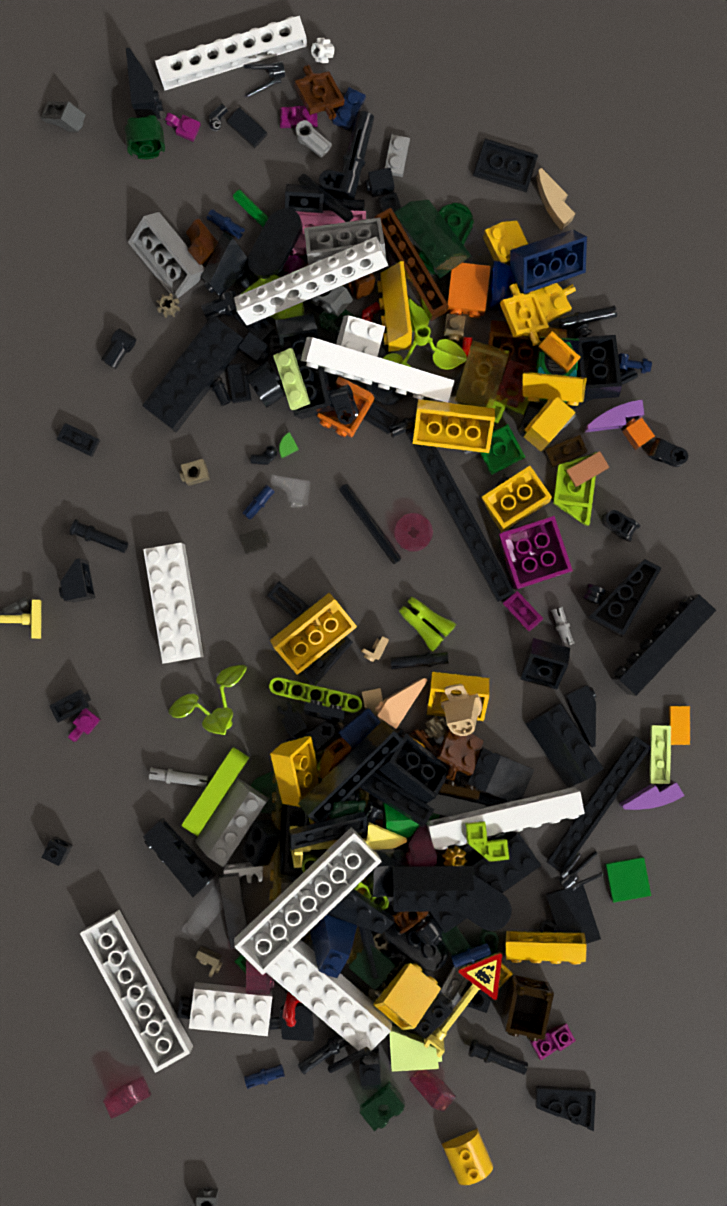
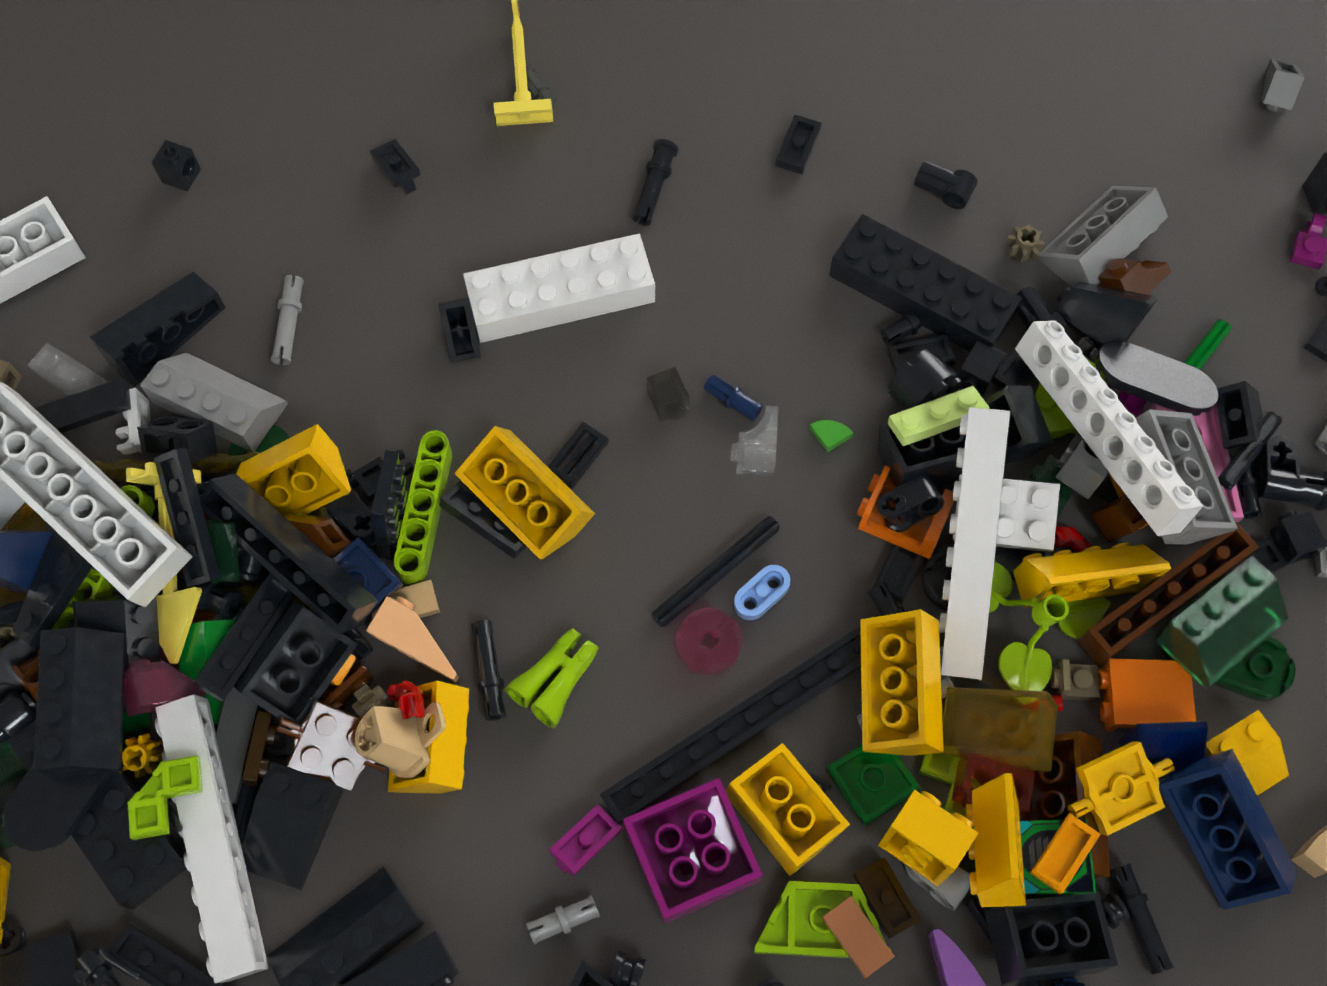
camera: 80 degrees right, 20 degrees down
black slope [59,558,96,603] -> none
magenta plate [68,708,101,742] -> none
dark green brick [125,115,165,160] -> none
lime plant [169,665,247,735] -> none
dark tan brick [179,459,211,486] -> none
lime beam [182,747,250,837] -> none
dark blue pin [207,209,245,239] -> none
black arm [251,445,277,465] -> none
tan bracket [362,636,389,662] -> none
black slope [520,638,570,690] -> none
yellow plate [521,283,576,323] -> none
none -> red piece [387,680,425,720]
none -> black slope [438,297,481,363]
none -> light blue plate [734,565,790,621]

